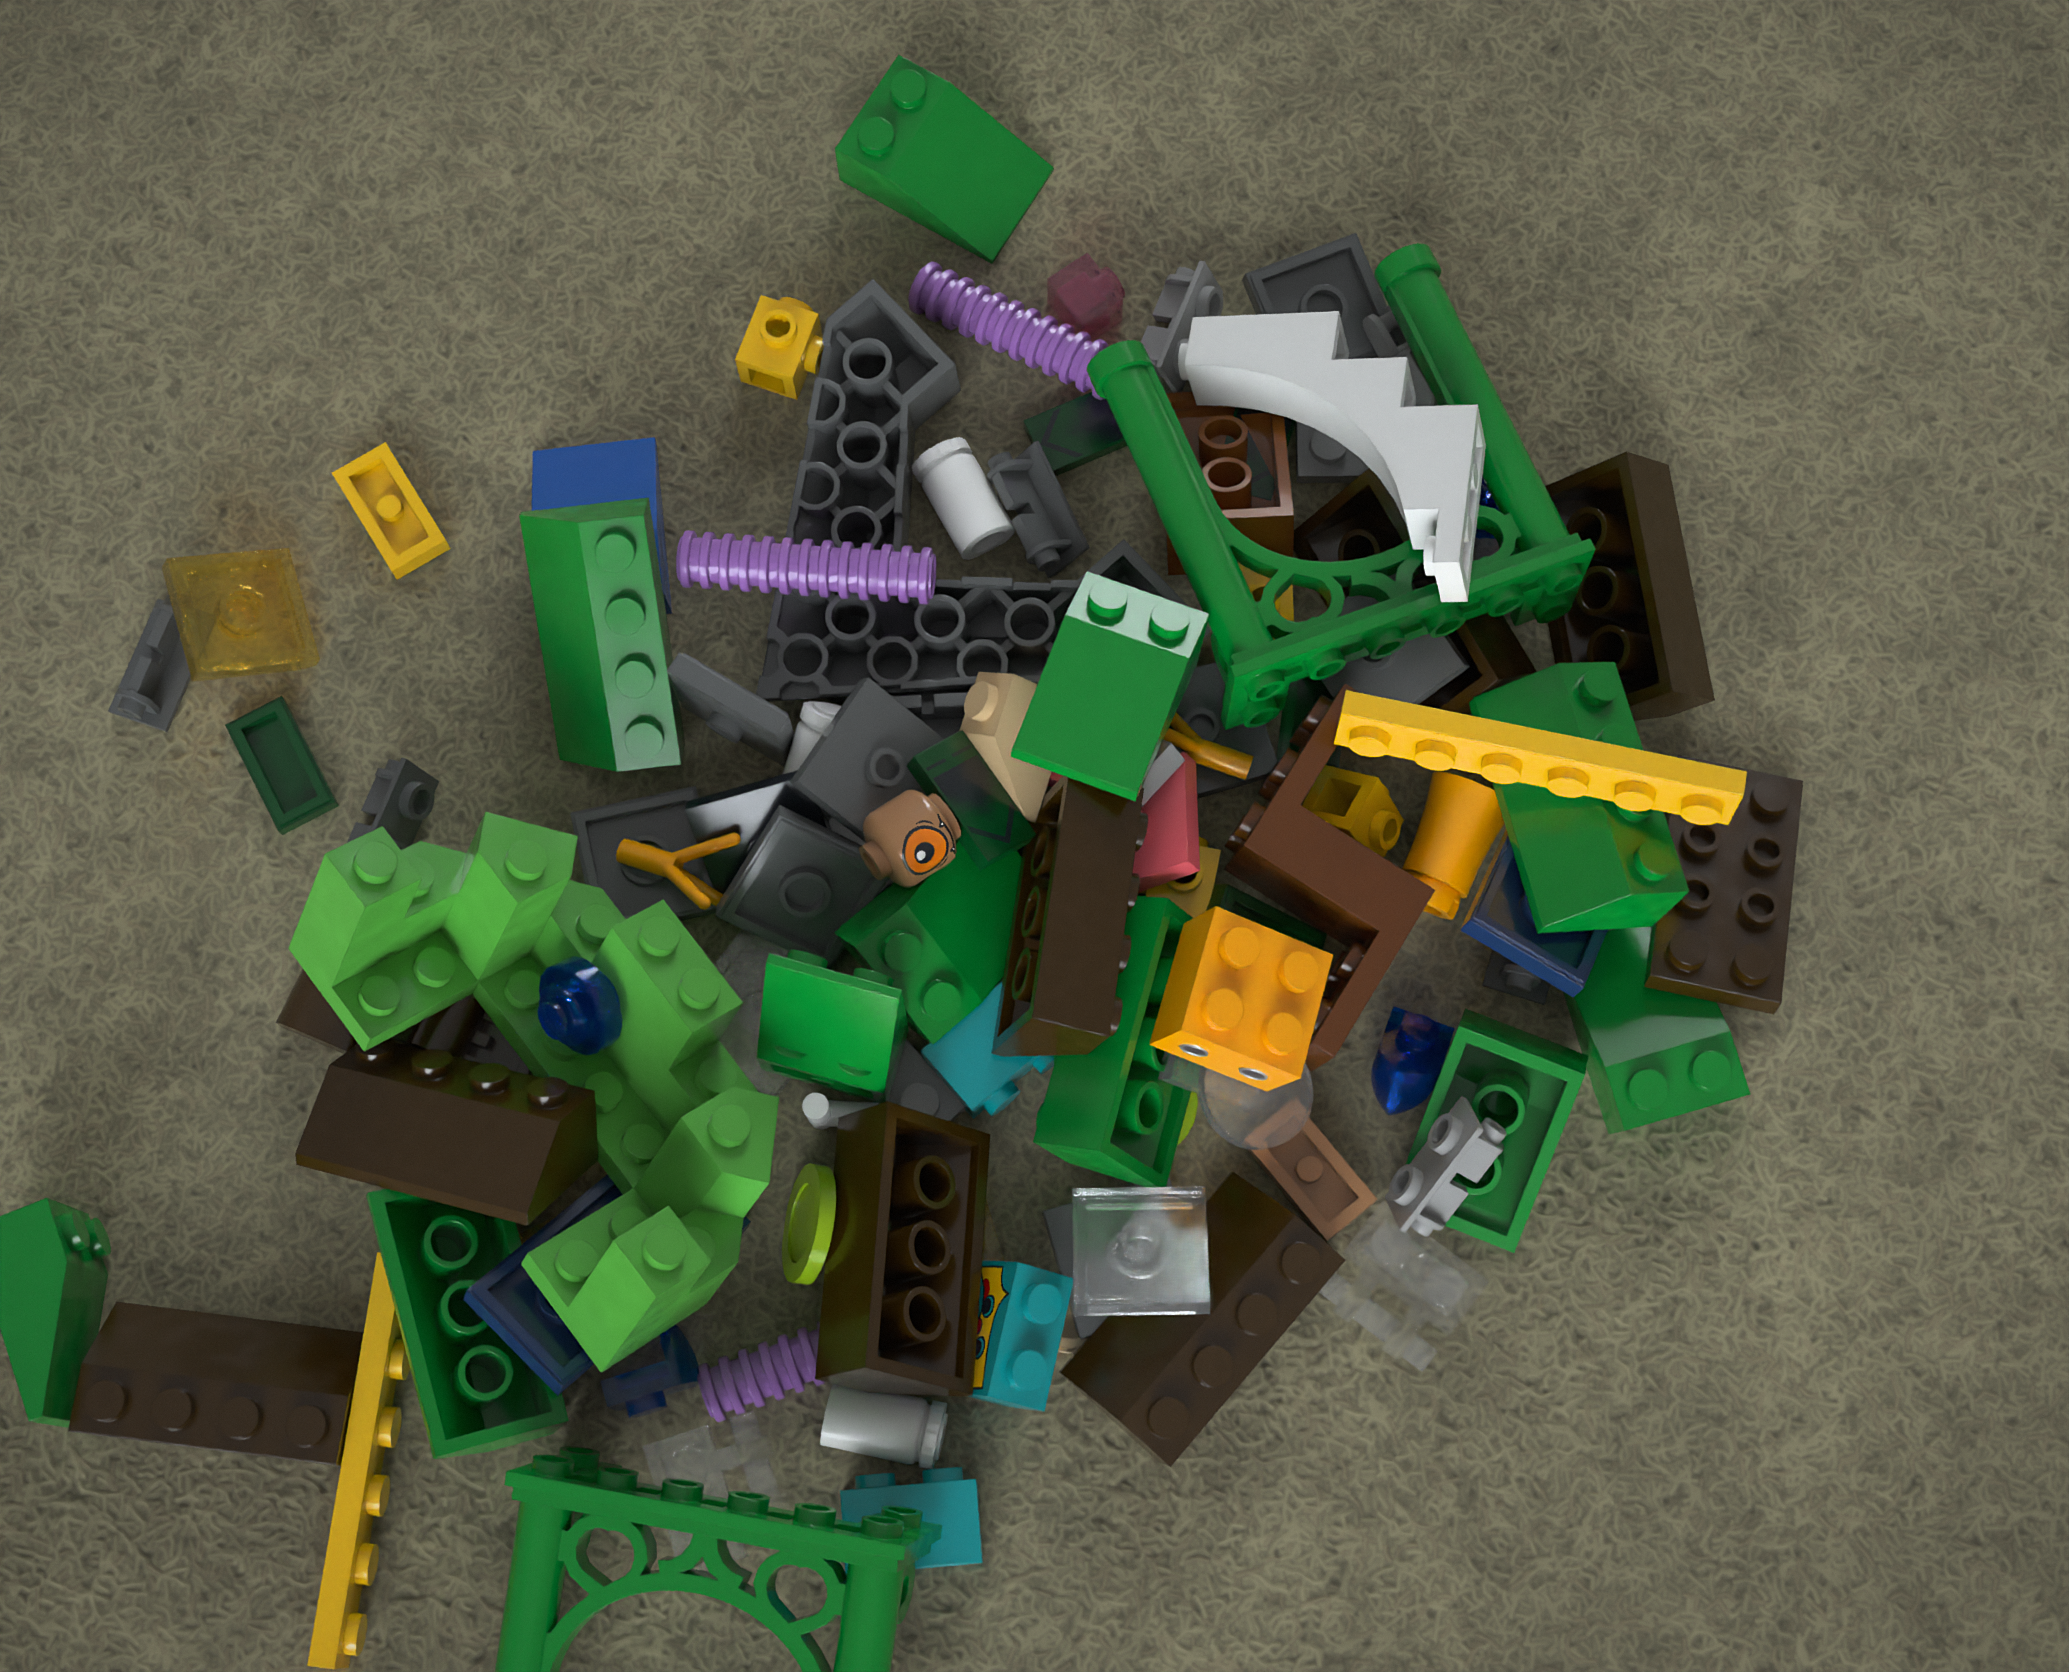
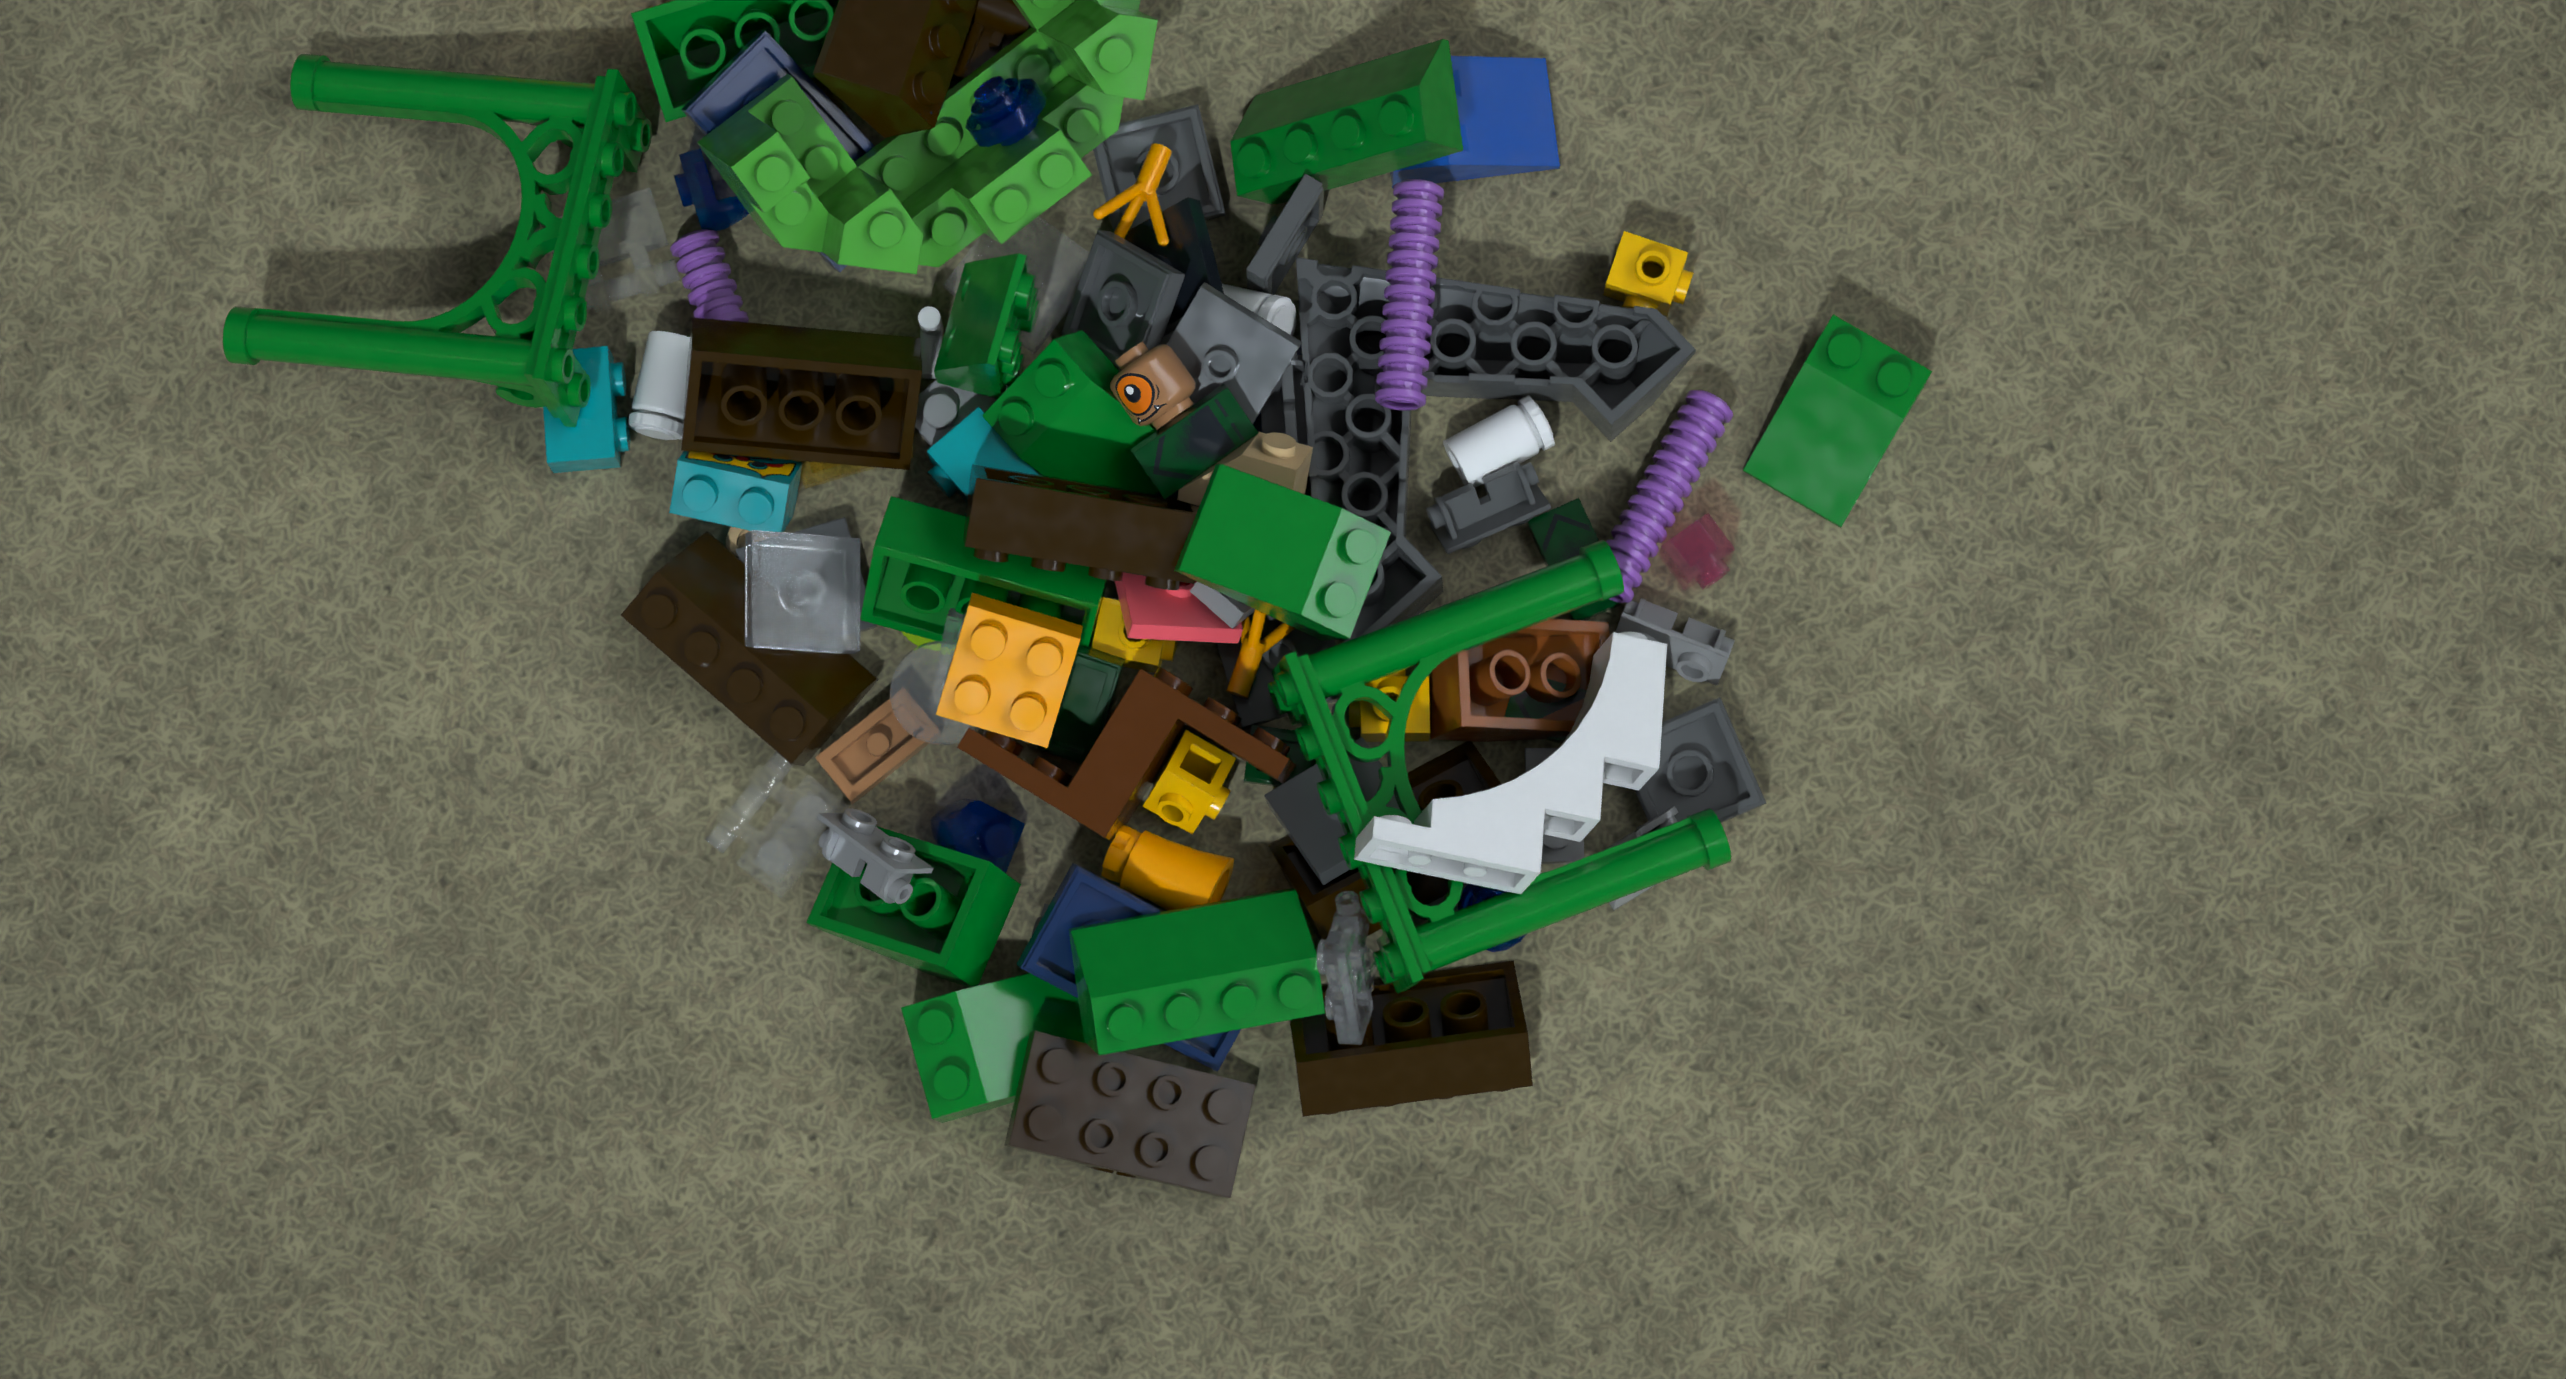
camera: 90 degrees right, 5 degrees up
lime piece [782,1163,836,1285] -> none
yellow plate [1334,690,1747,825] -> none
none -> clear plate [1317,891,1377,1044]

